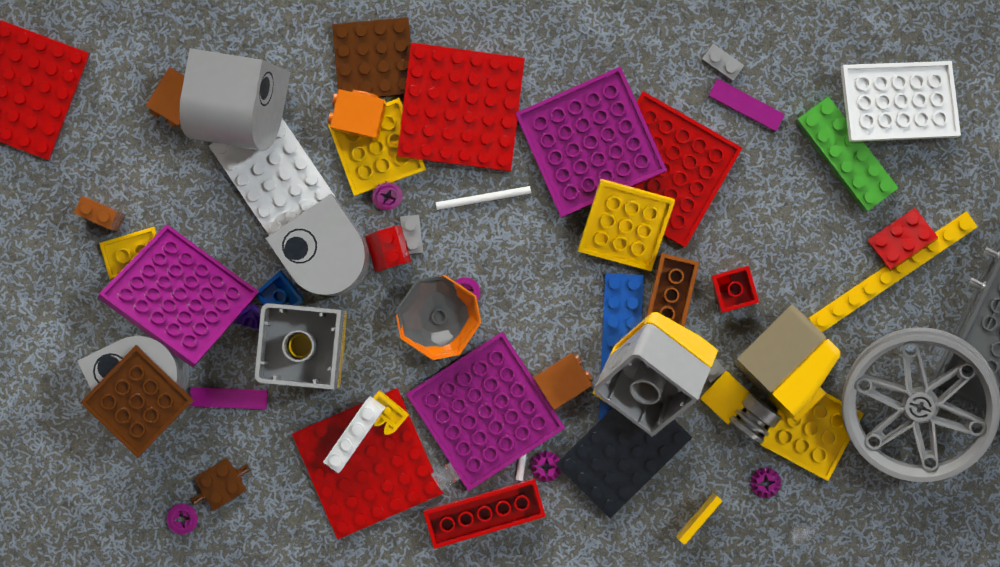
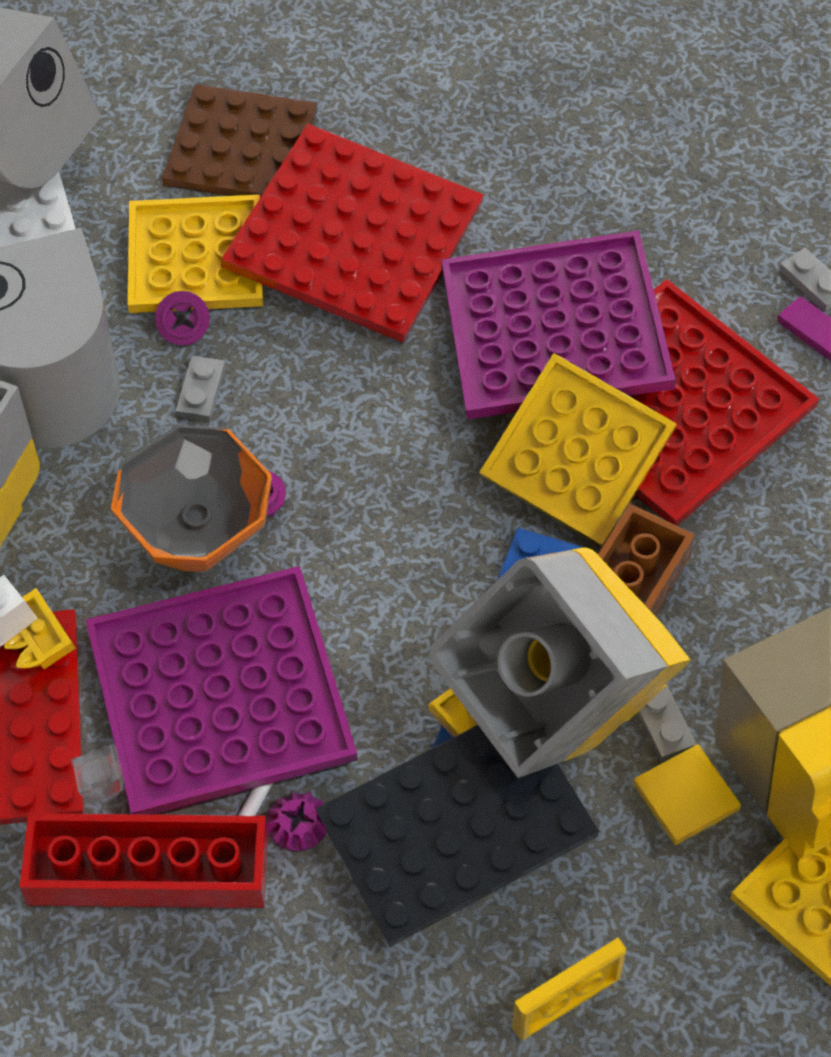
camera: 20 degrees right, 30 degrees down
orange brick [328,89,387,141] -> none
red slope [365,225,411,273] -> none
white piece [436,186,531,210] -> none
dark orange brick [533,352,594,410] -> none
red slope [711,265,759,313] -> none
flat silver wheel [730,393,782,444] -> none
magenta gear [750,467,781,498] -> none

